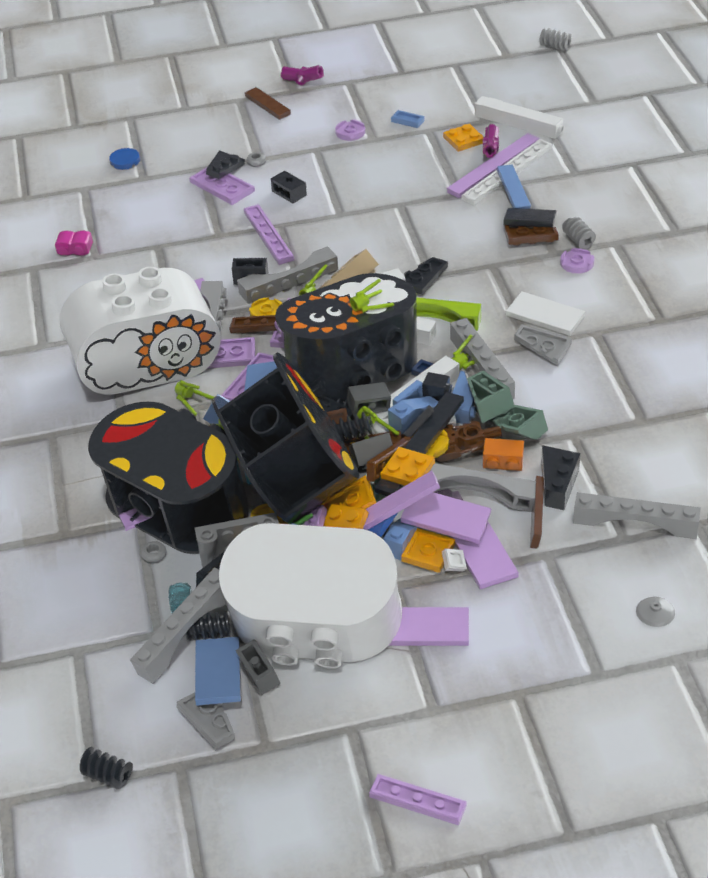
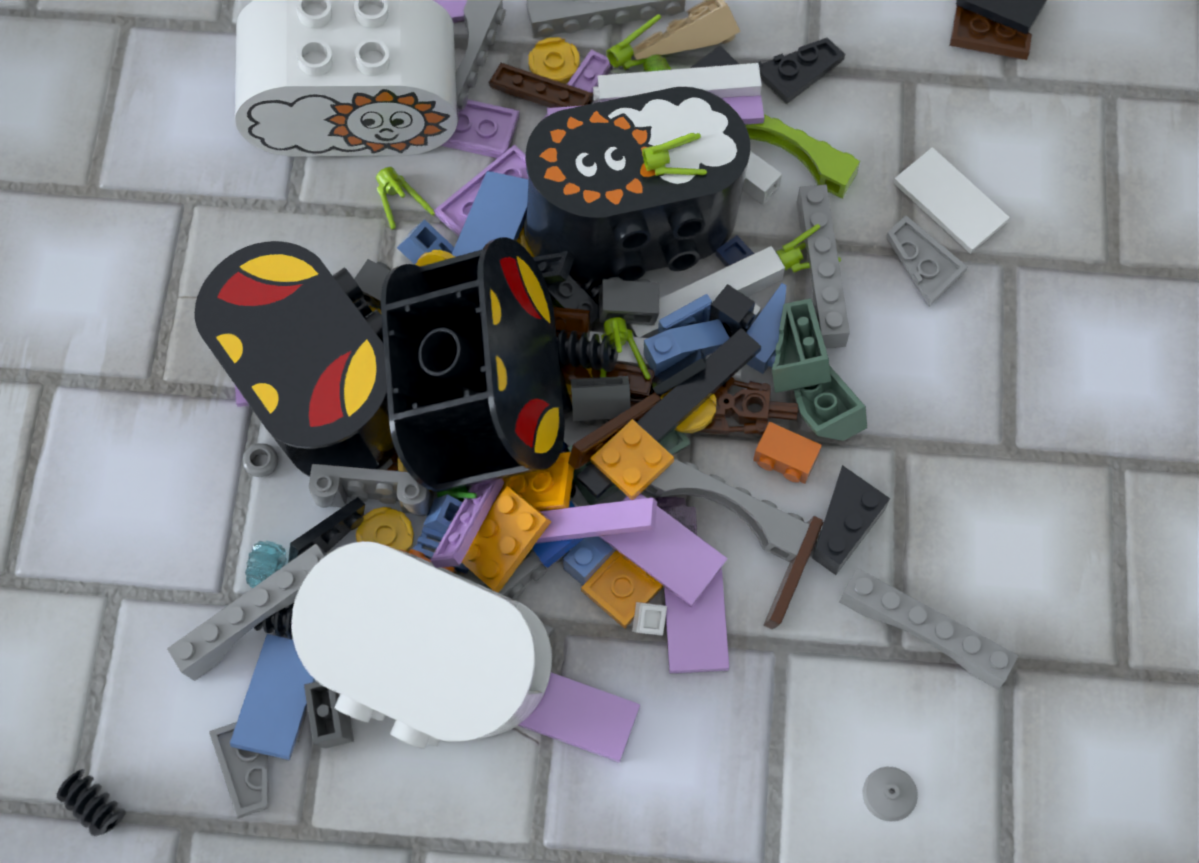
camera: 15 degrees right, 25 degrees up
lavender tile [560,248,594,273] -> none
light grey piece [562,217,596,250] -> none

